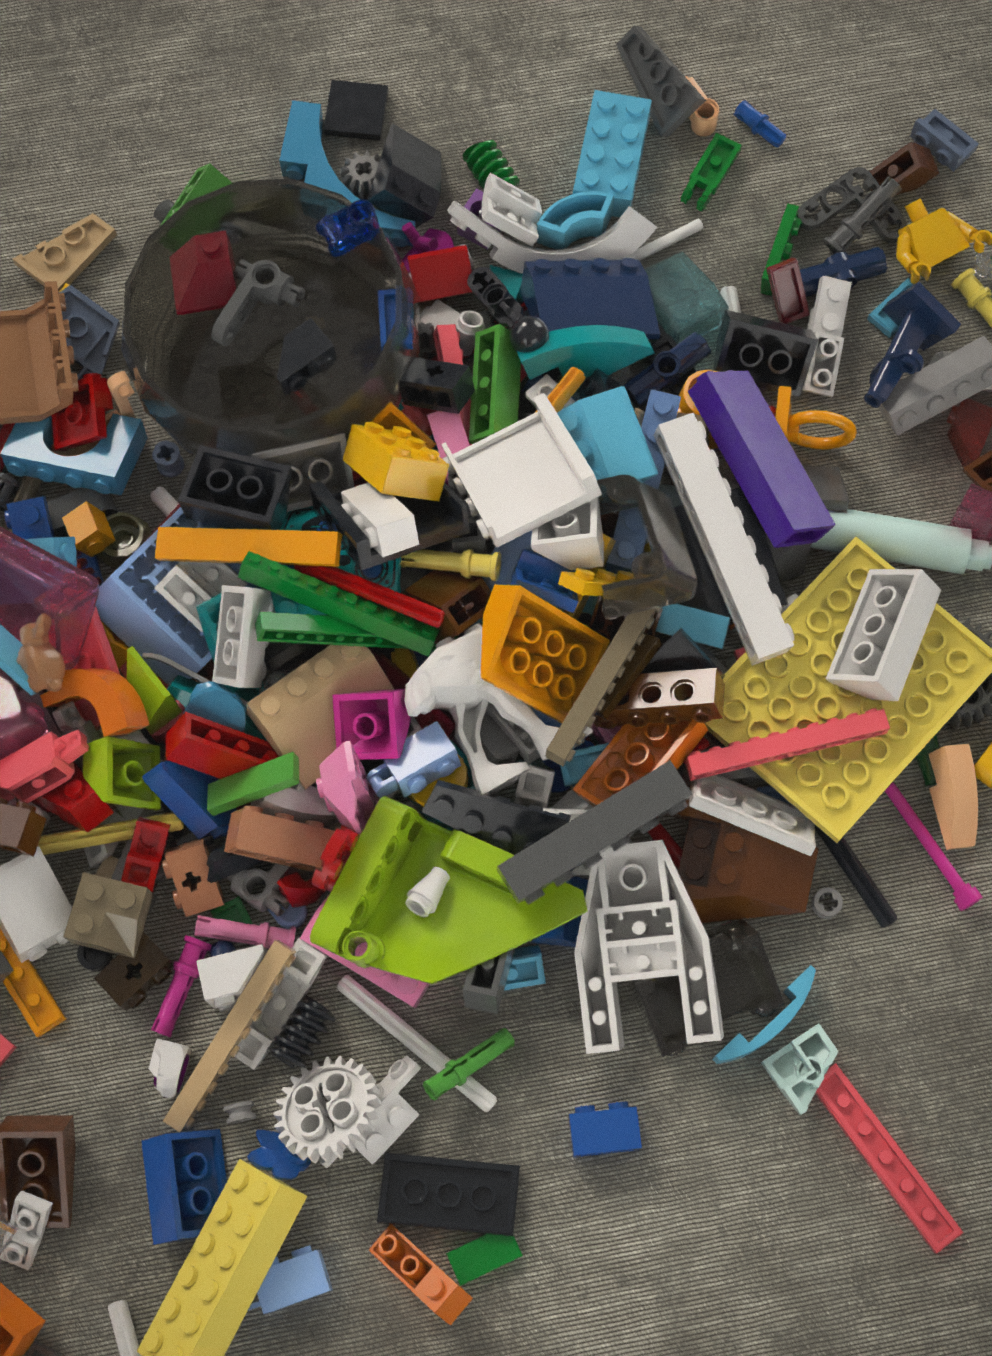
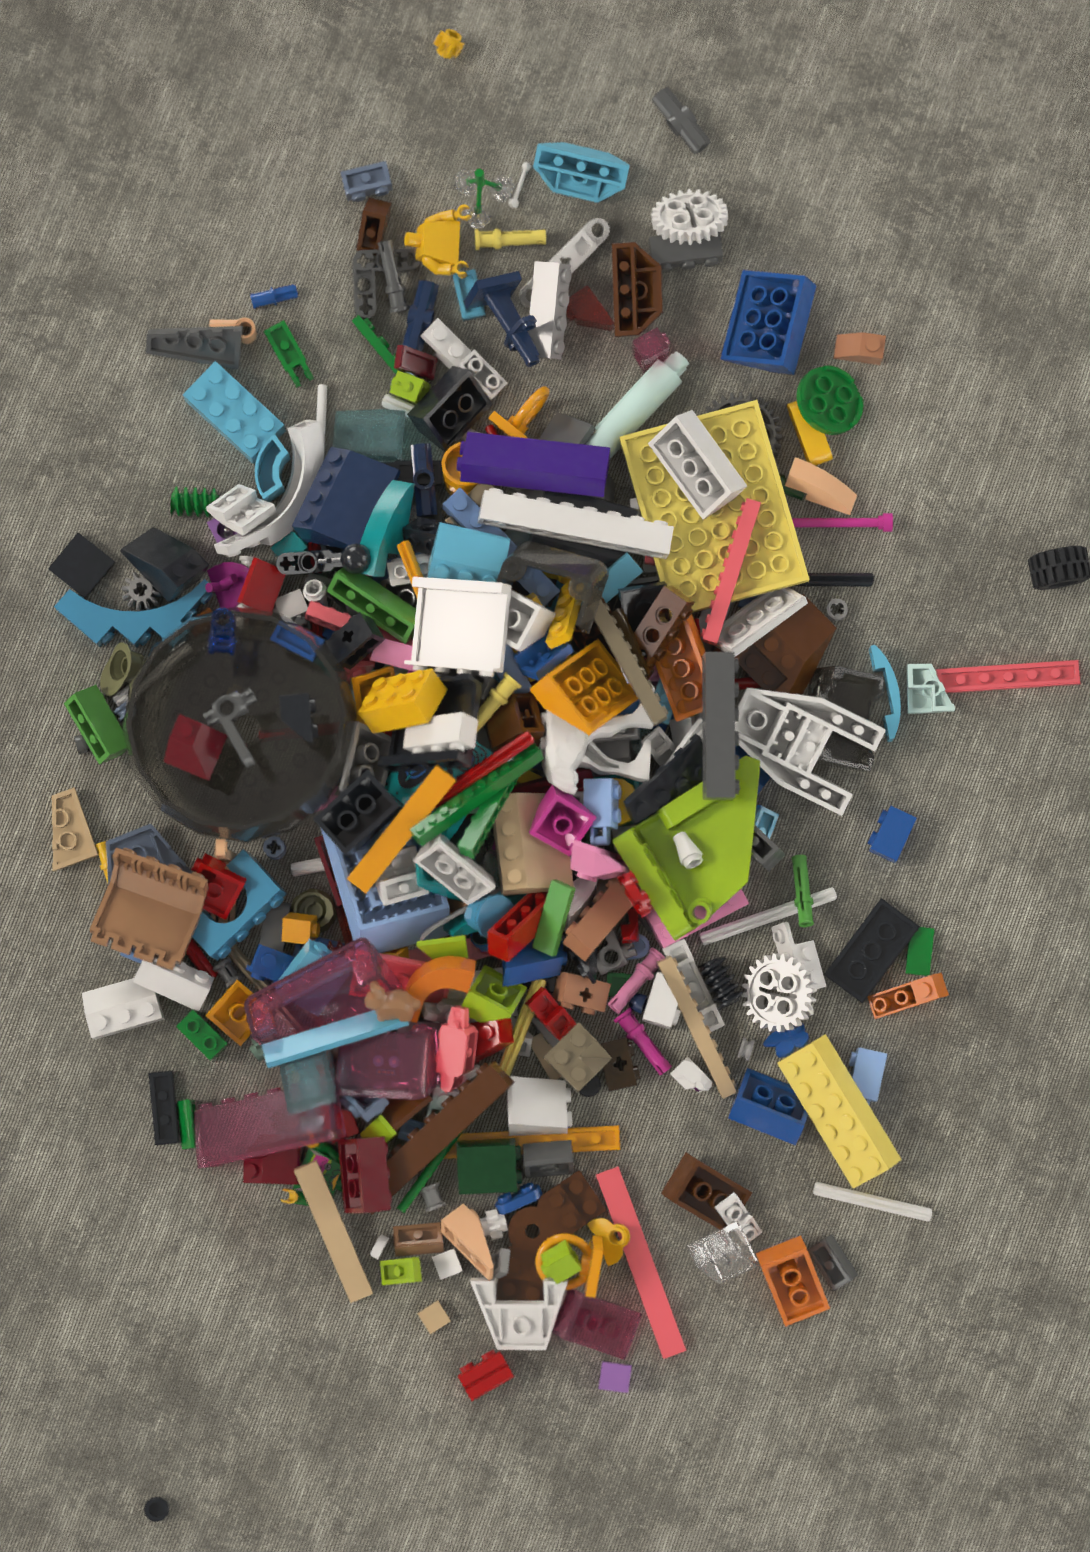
camera: 60 degrees left, 10 degrees up
none -> lime head [389,371,431,404]

